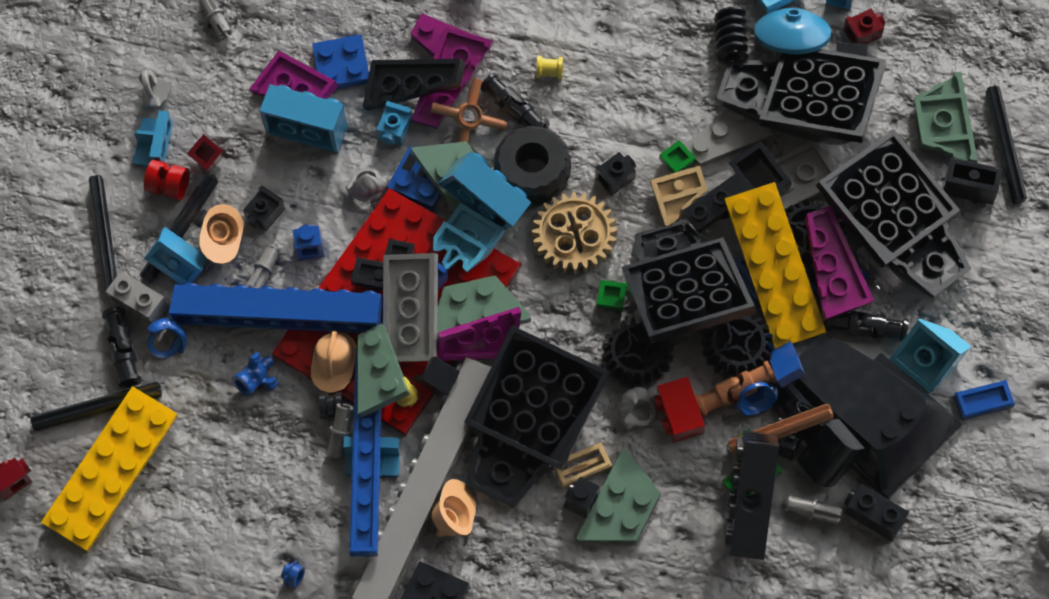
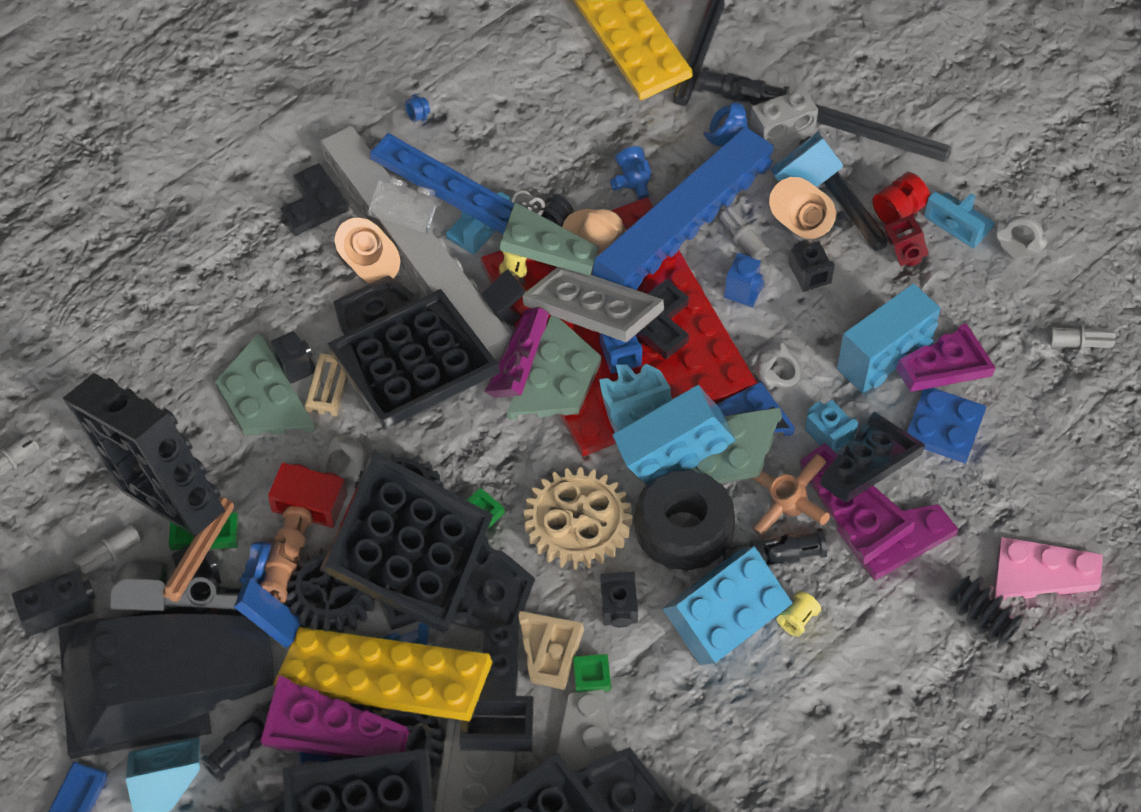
camera: 120 degrees right, 10 degrees down
none -> clear bracket [367,178,442,234]
none -> dark azure brick [662,546,793,665]

